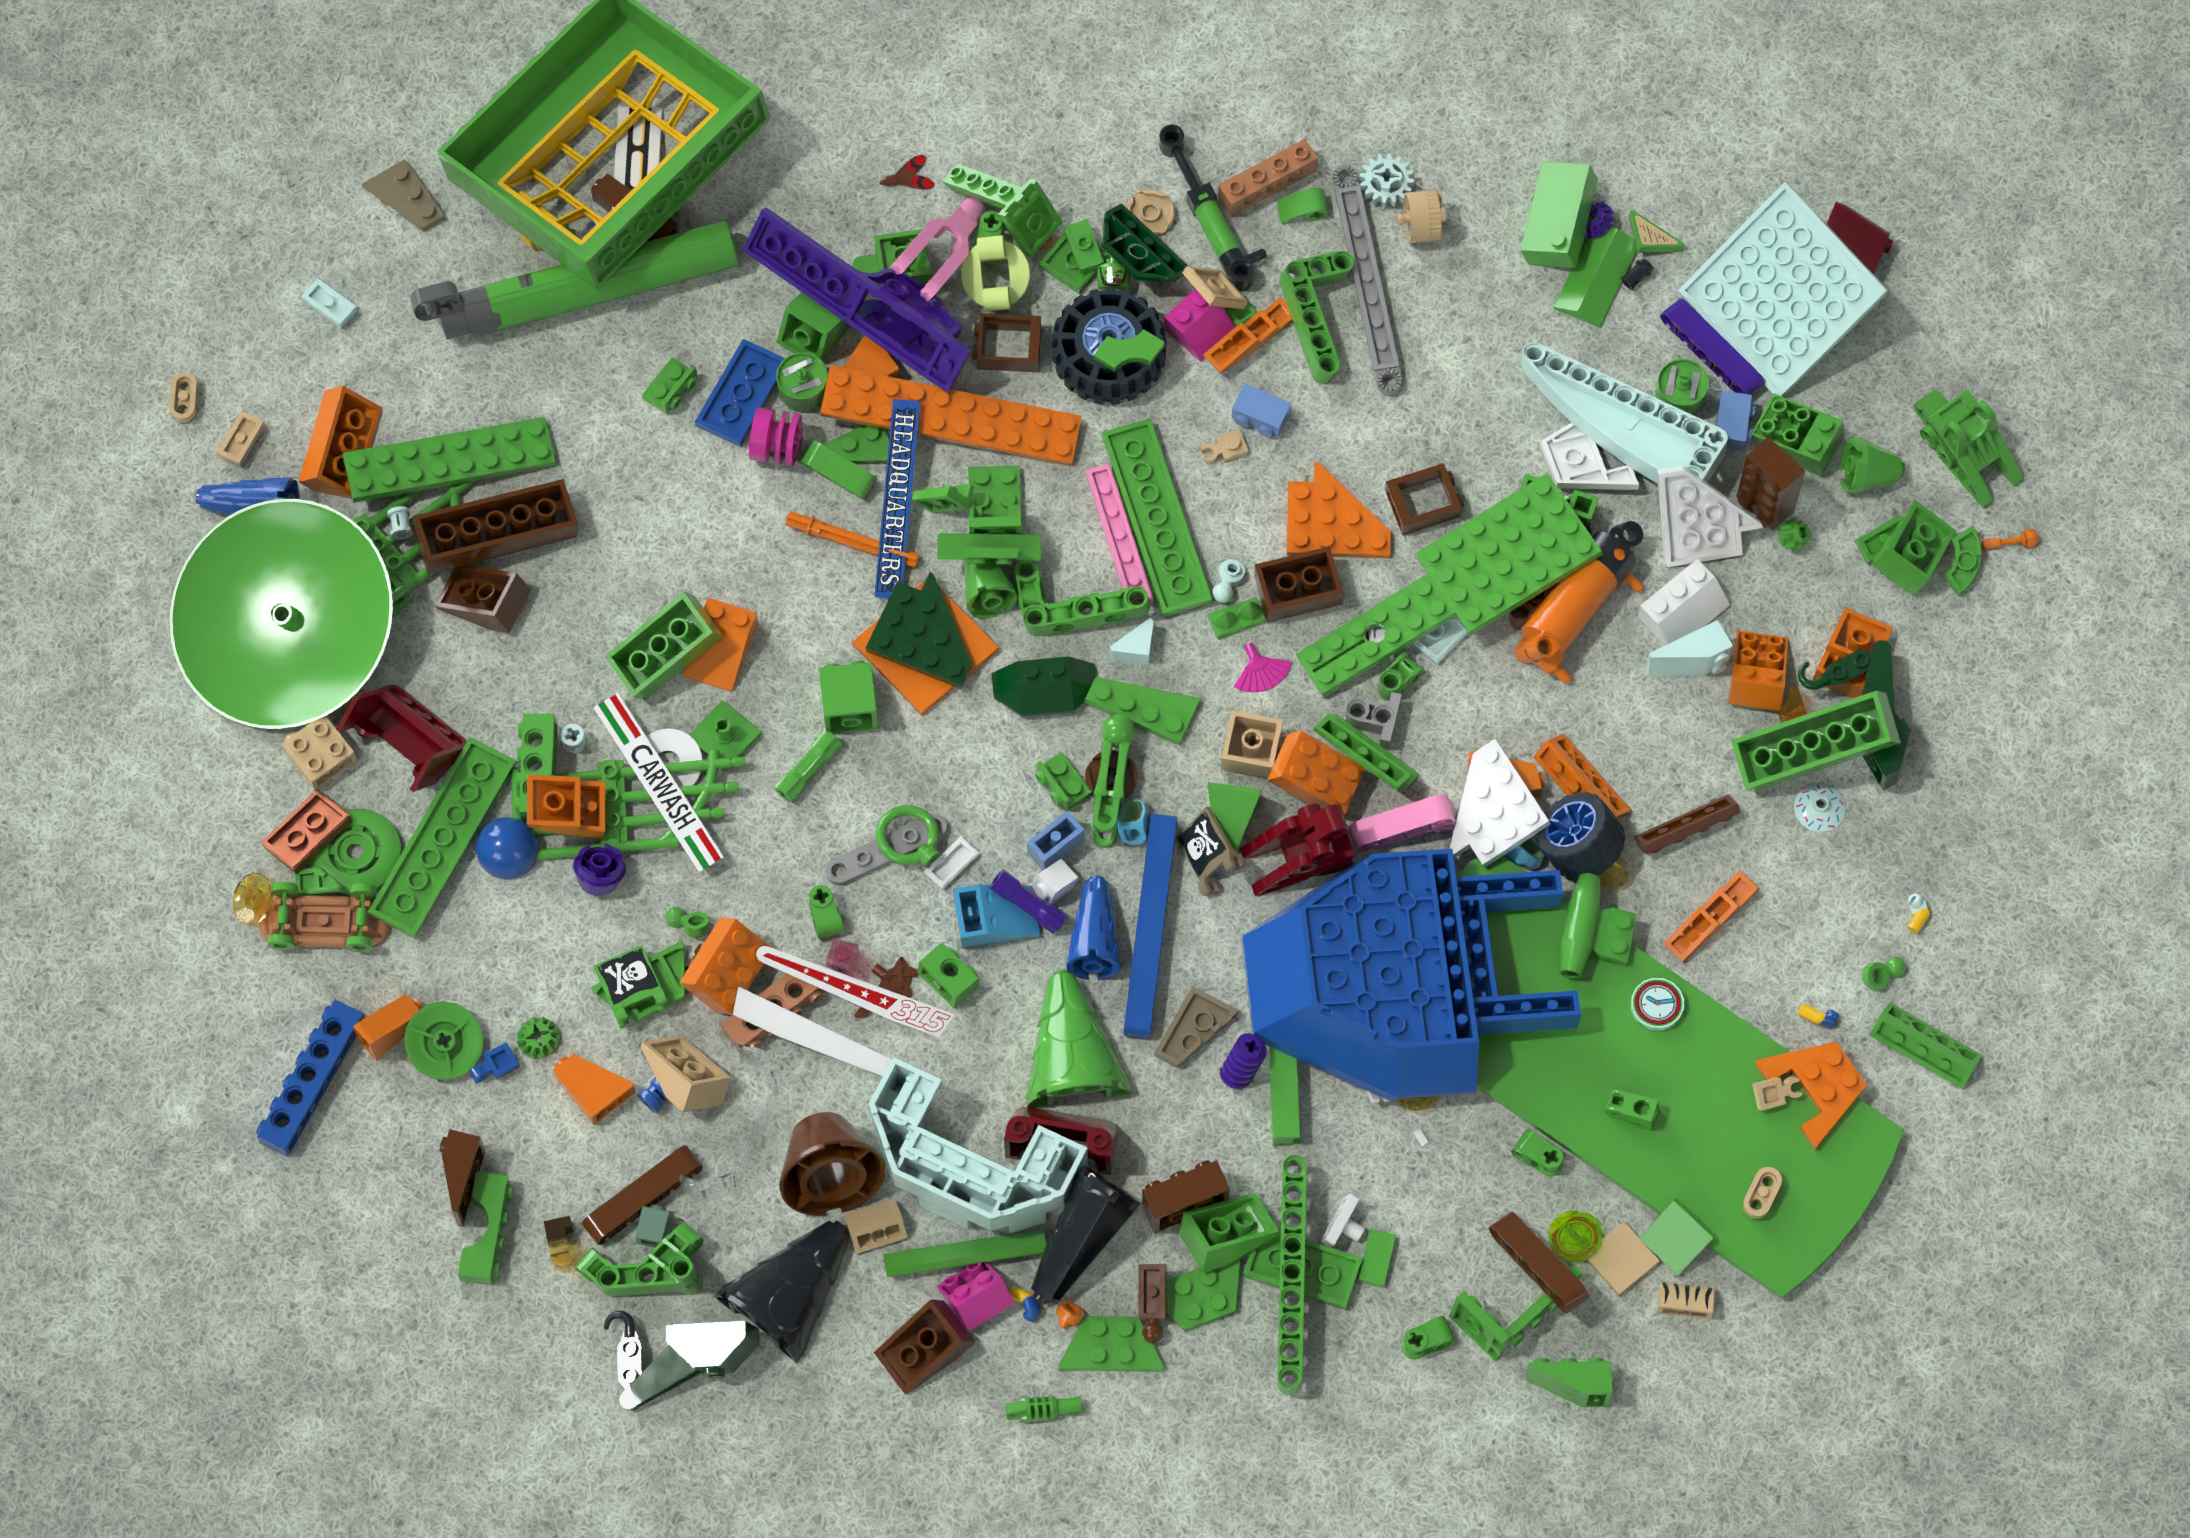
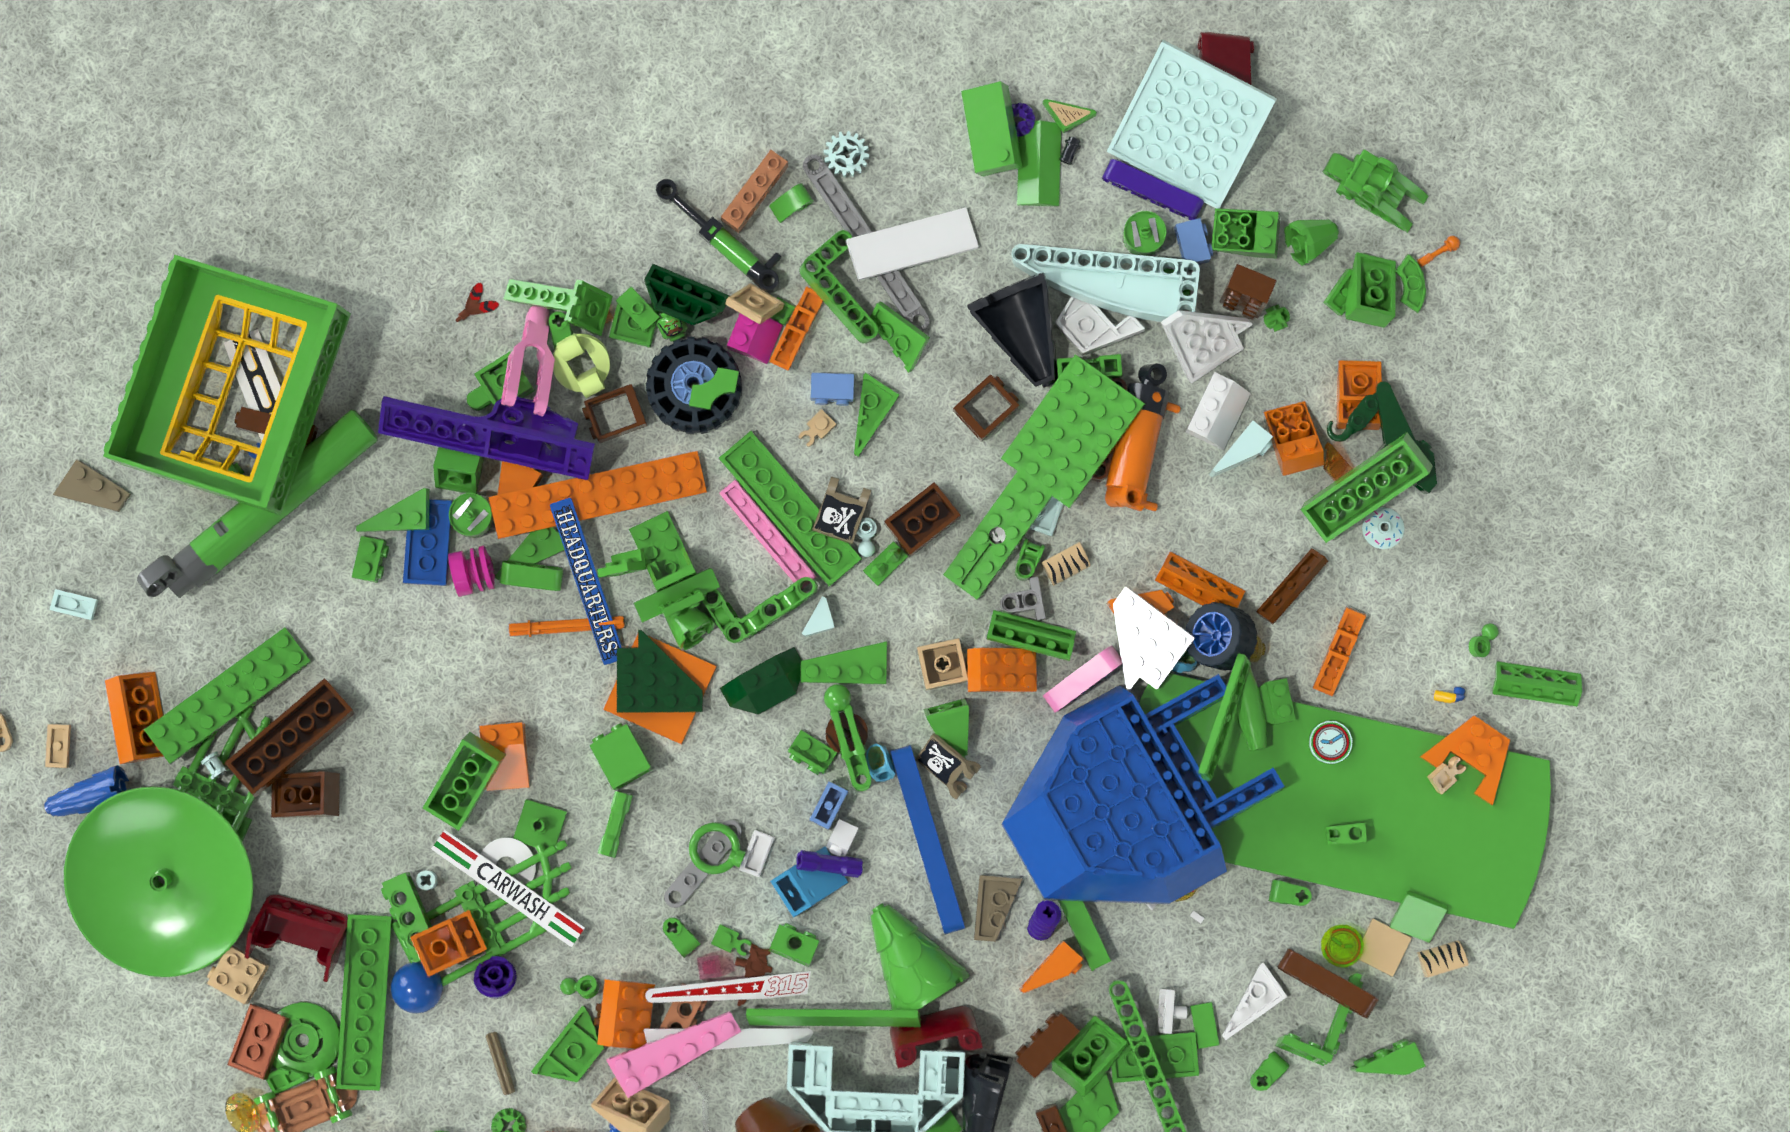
camera: 25 degrees left, 15 degrees up
flag [593,945,670,1029] -> none
blue cone [1066,875,1120,980] -> none
tan tile [1126,190,1175,236] -> none
dark pink hand [1233,643,1291,692] -> none
dark red piece [1240,804,1356,896] -> none
orange wing [1287,462,1391,559] -> none
tan piece [1397,190,1446,243] -> none
tan plate [1743,1167,1782,1219] -> none
arm [1907,893,1930,934] -> none
none -> bright green wing [356,488,430,532]
none -> dark tan axle [486,1032,515,1095]
none -> bright pink wing [606,1011,741,1098]
none -> bright green plate [711,924,752,956]
none -> bright green tile [746,1009,921,1027]
none -> flag [812,476,872,545]
none -> white tile [846,207,979,281]
none -> bright green wing [854,373,899,457]
none -> bright green wing [870,302,930,373]
none -> black cone [967,272,1057,388]
none -> orange slope [1019,941,1083,993]
none -> tan brick [1041,542,1090,586]
none -> bright green tile [1198,653,1251,781]
none -> white wing [1222,962,1287,1040]

